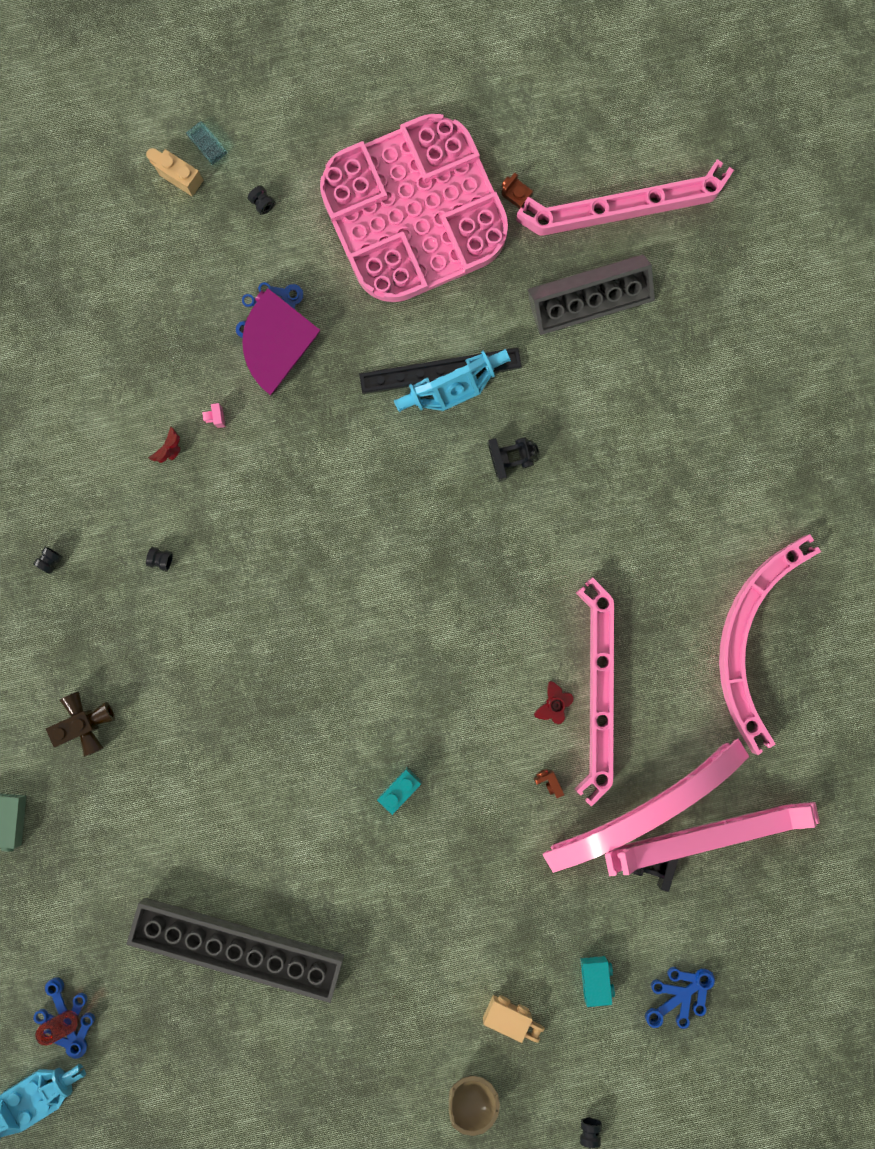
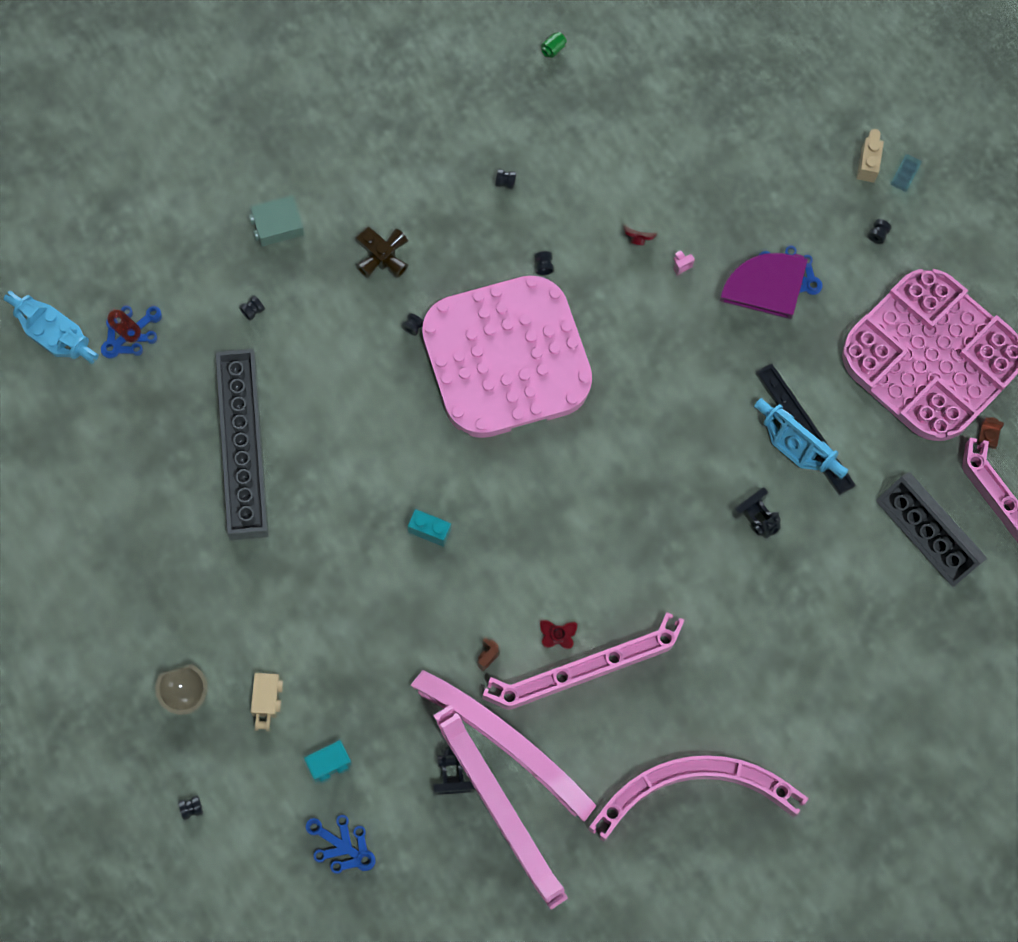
camera: 60 degrees right, 15 degrees down
none -> black wheel [239,295,265,321]
none -> black wheel [401,313,423,336]
none -> bright pink plate [422,276,592,438]

